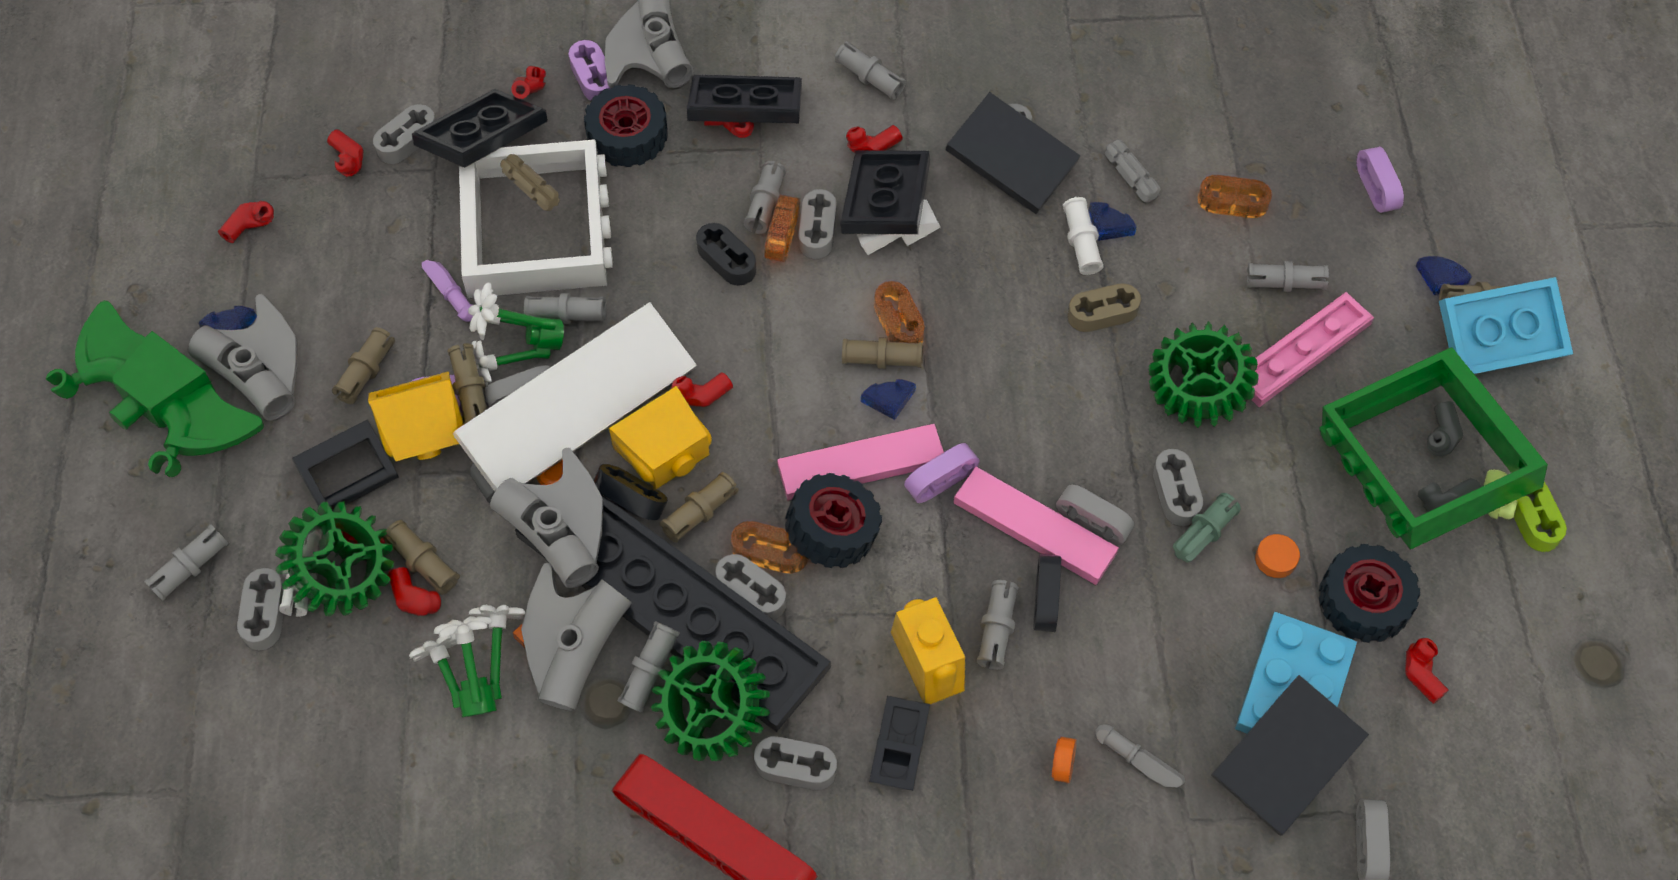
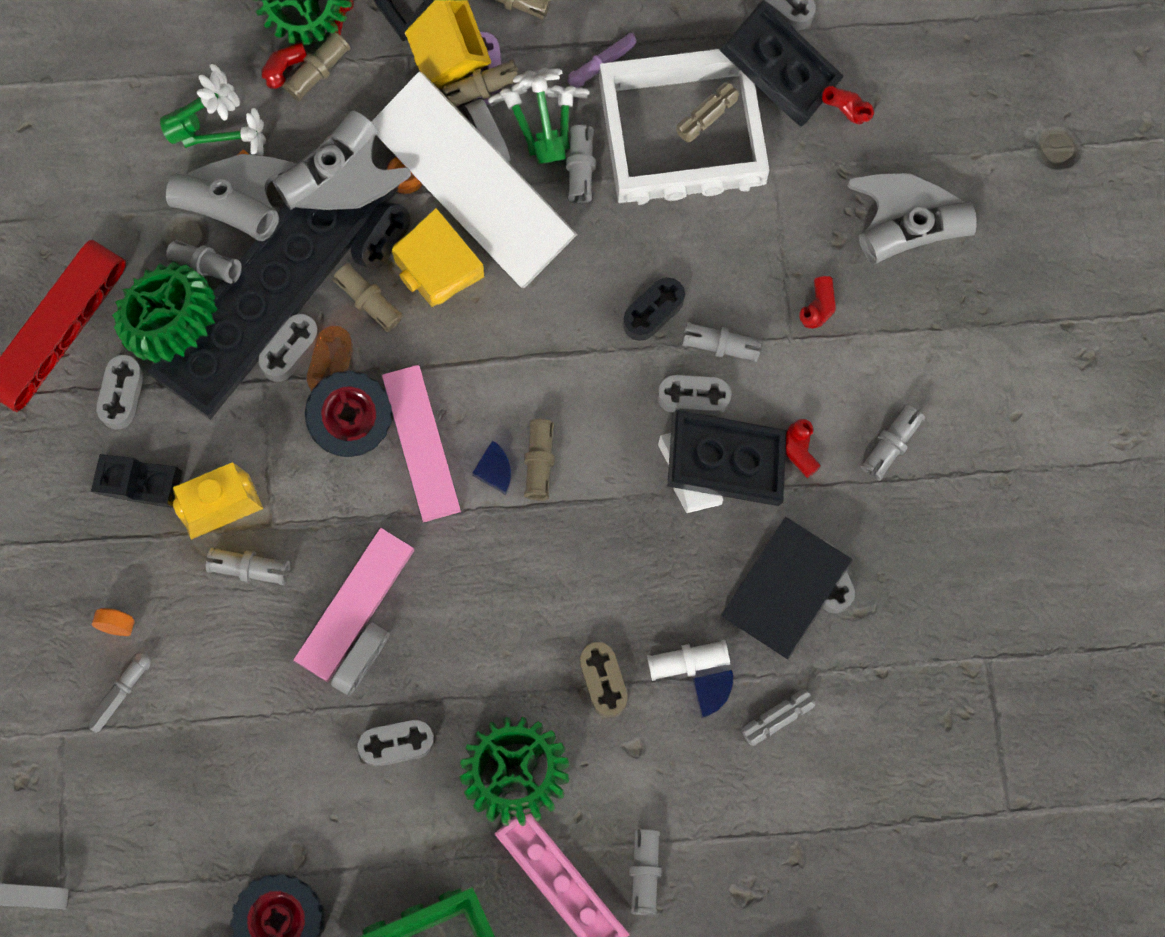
camera: 85 degrees right, 15 degrees up
lavender beam [568,40,610,101] -> none
black wheel [584,84,668,167] -> none
red arm [671,372,733,407] -> none
black tile [687,75,802,124] -> none
clear orange beam [764,195,800,262] -> none
clear orange beam [874,281,925,343] -> none
lavender beam [904,443,980,503] -> none
black beam [1033,554,1061,632] -> none
sand green axle [1173,493,1241,563] -> none
clear orange beam [1197,175,1272,218] -> none
black tile [1211,675,1369,836] -> none
medium azure plate [1235,612,1357,734] -> none
orange tile [1255,534,1300,578] -> none

